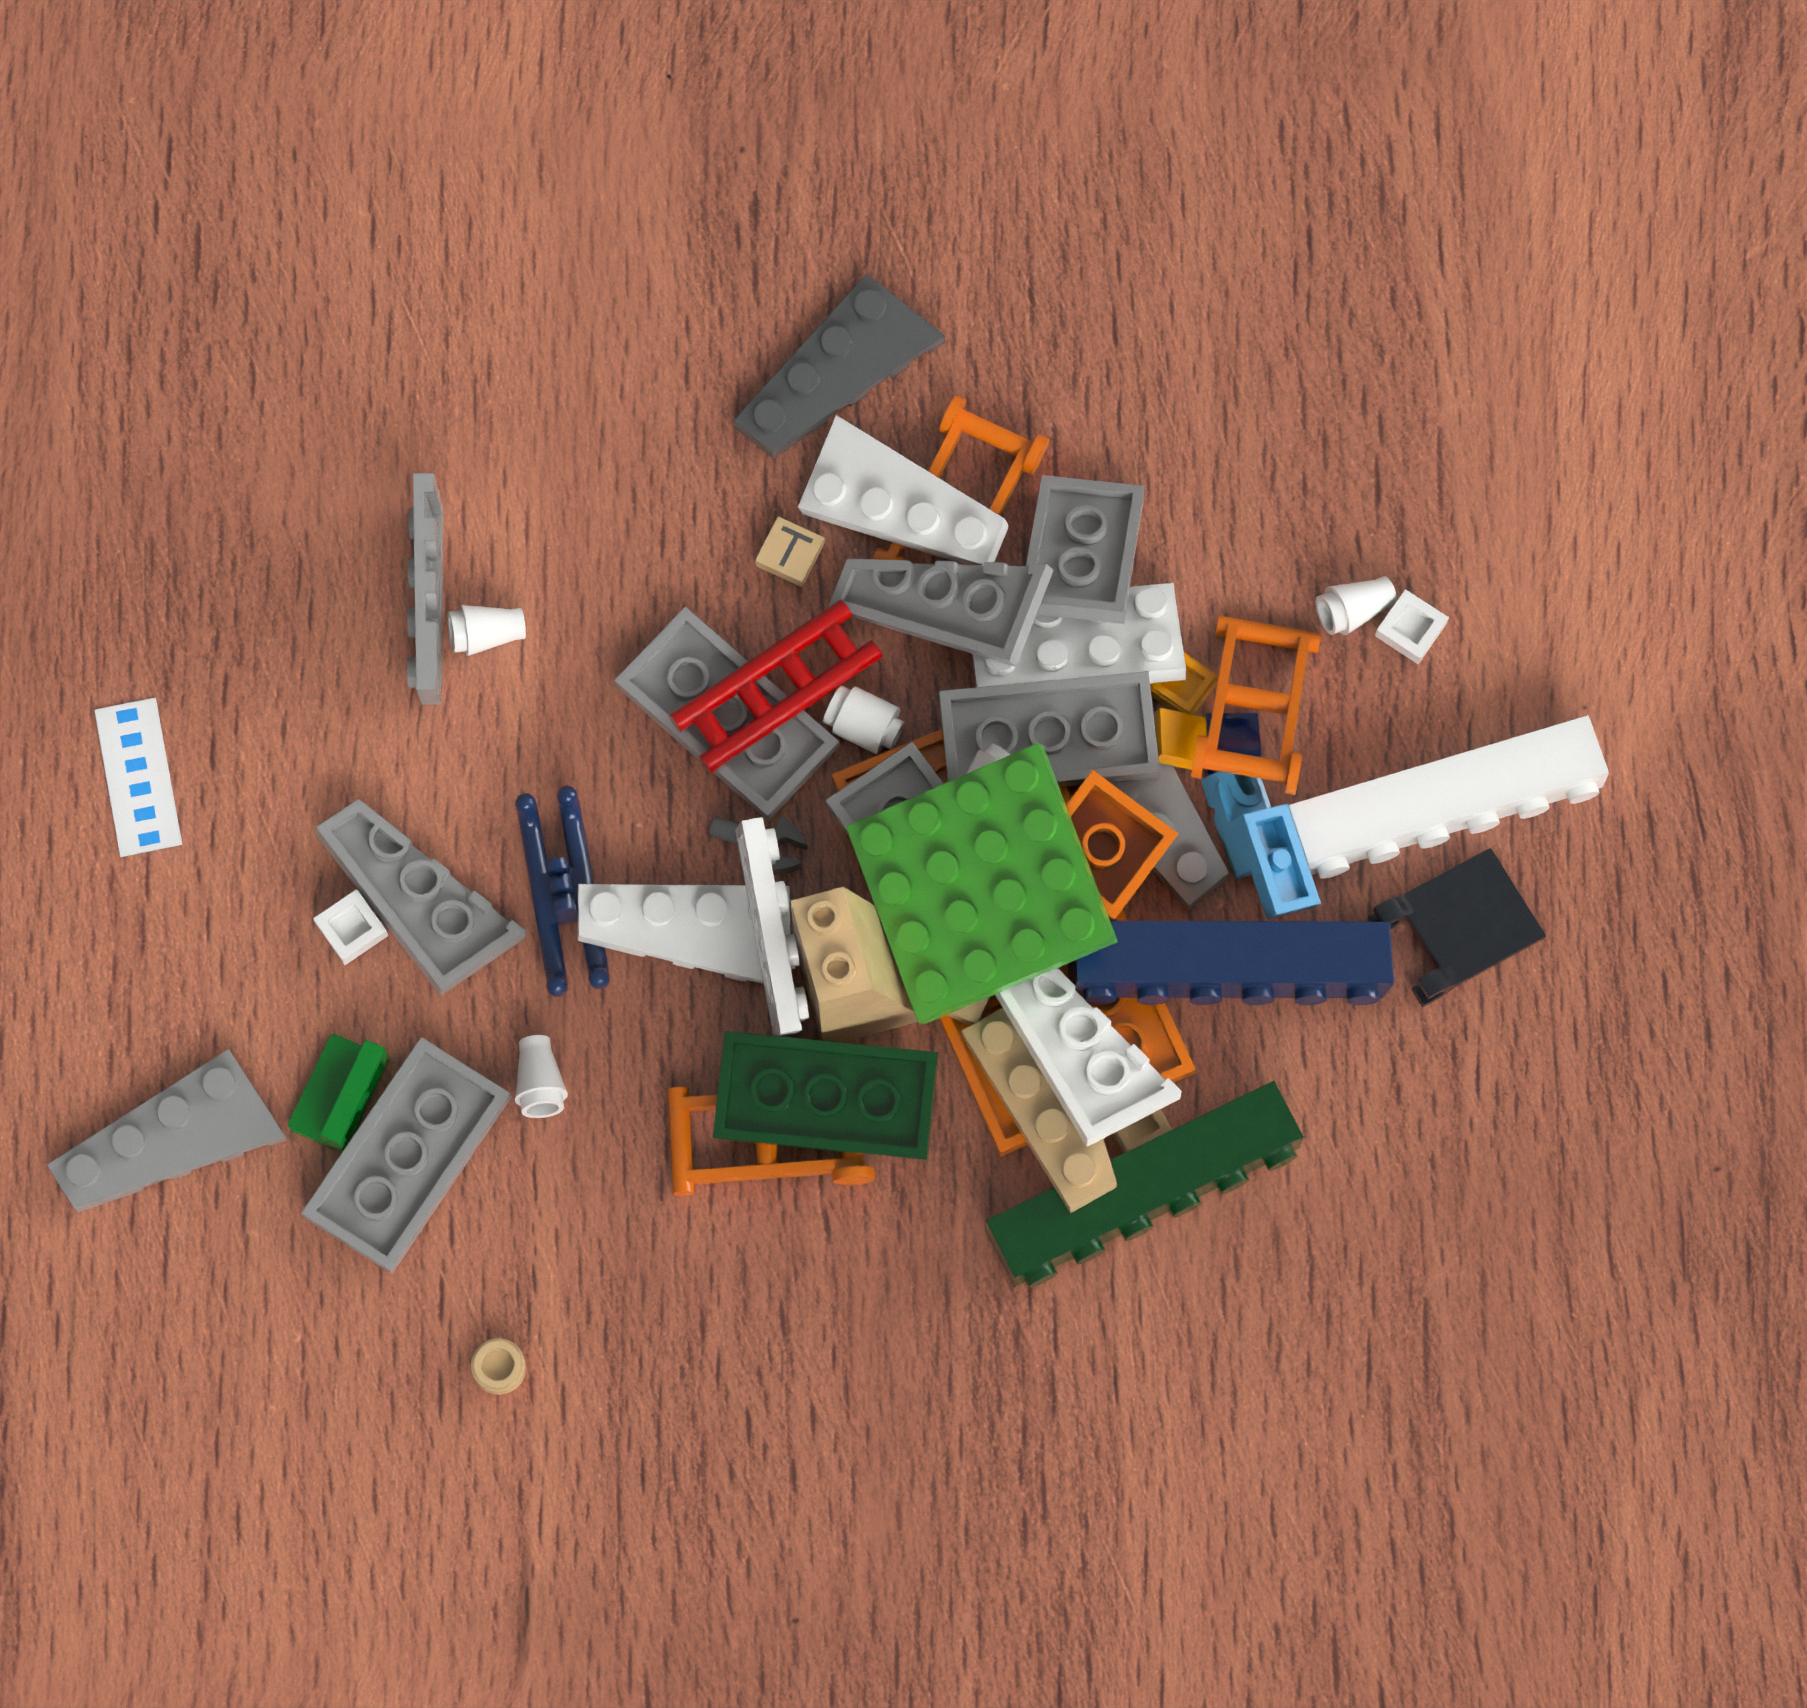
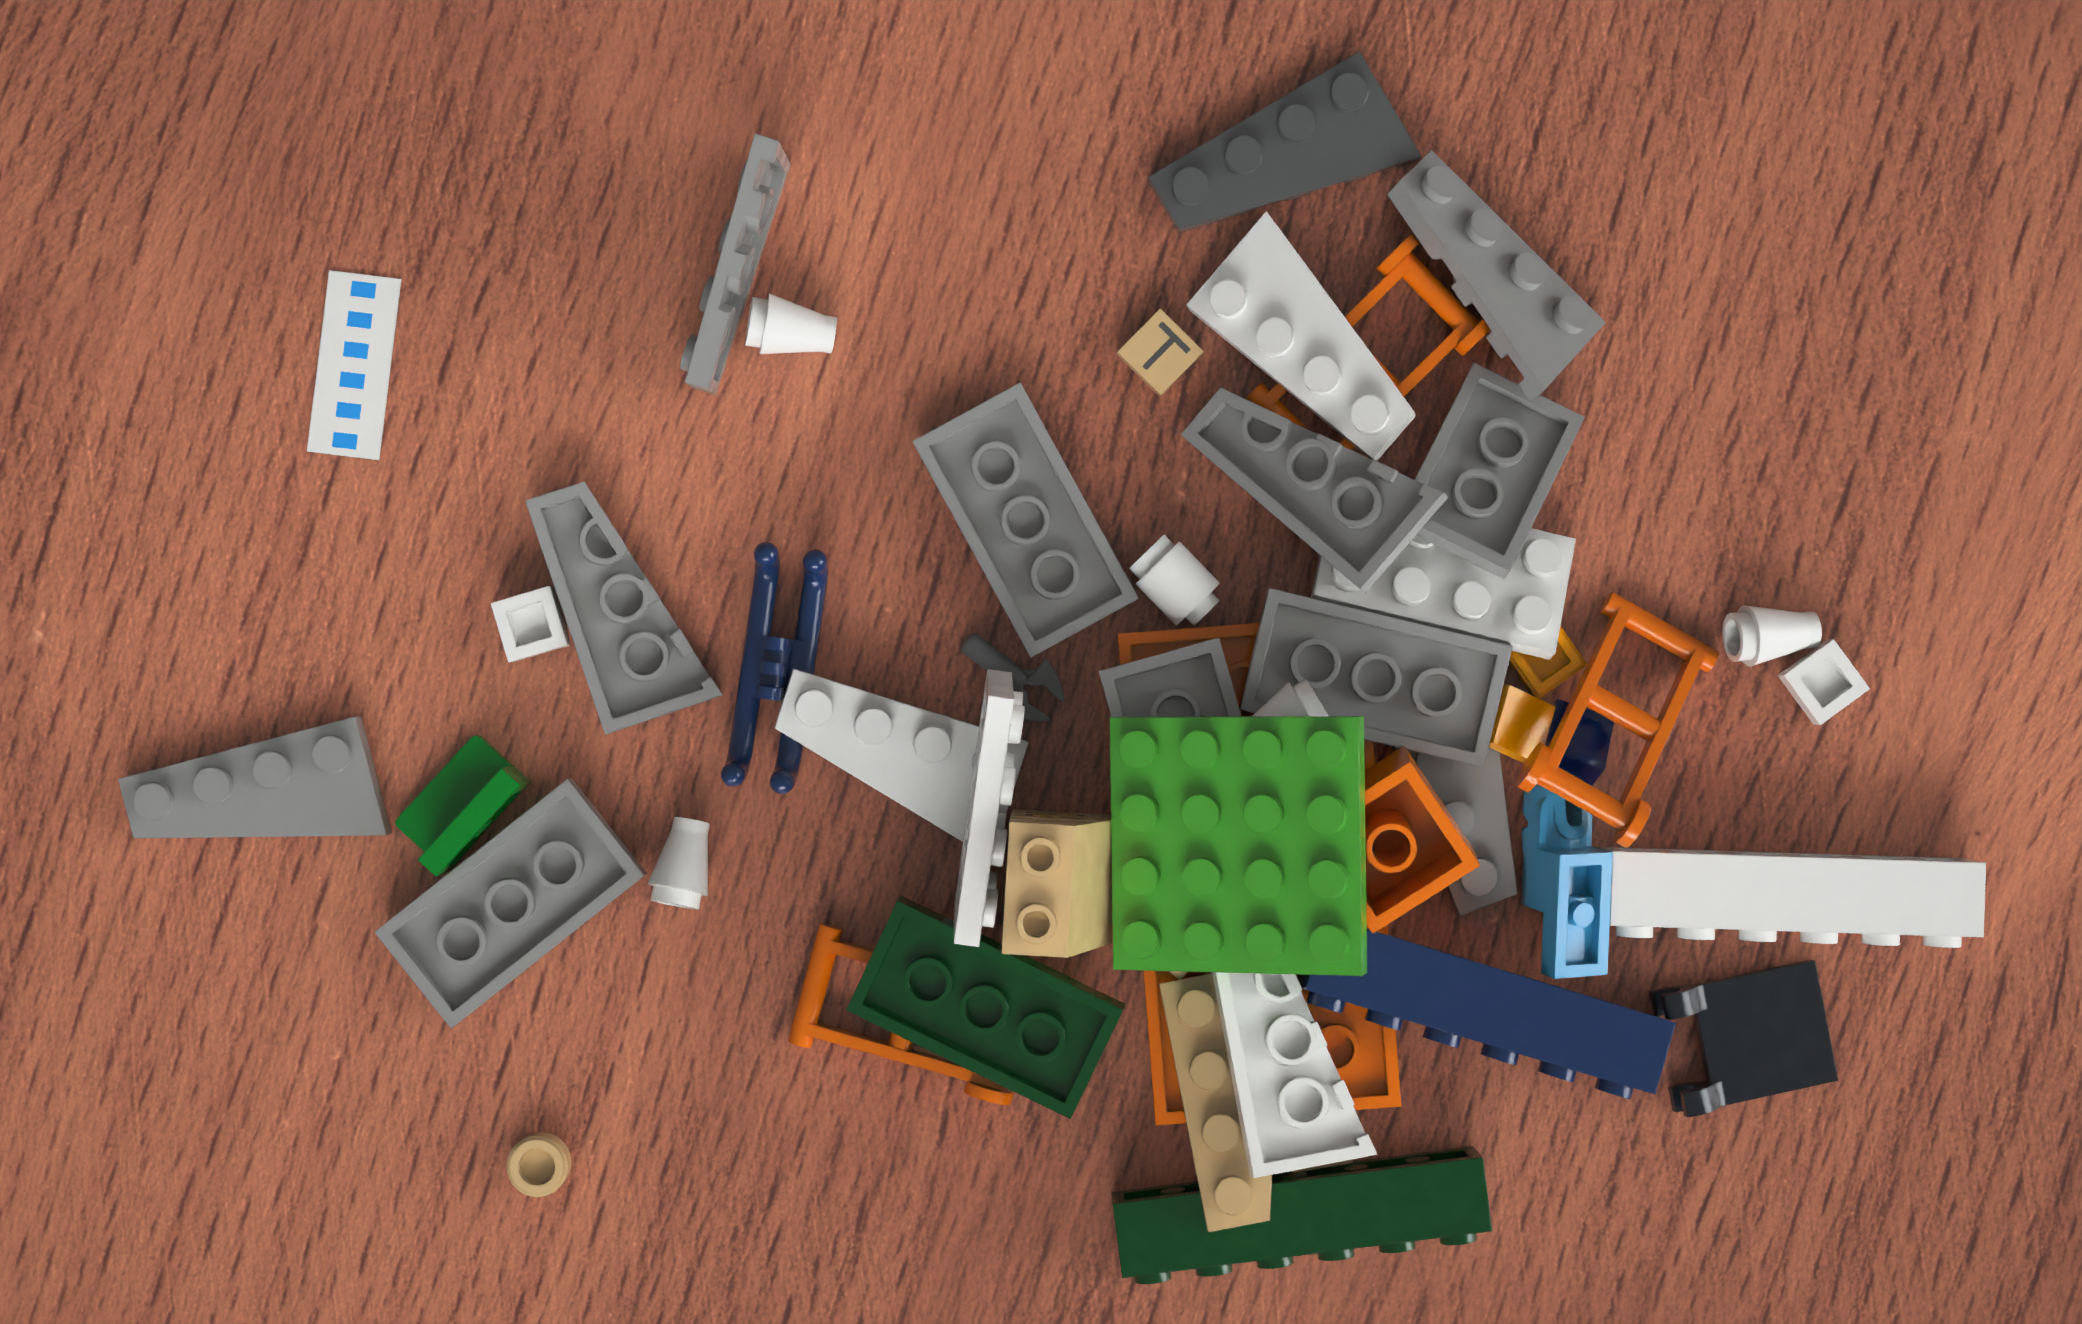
camera: 15 degrees right, 15 degrees up
red bar [669,599,883,773] -> none
none -> light grey wing [1387,150,1606,402]

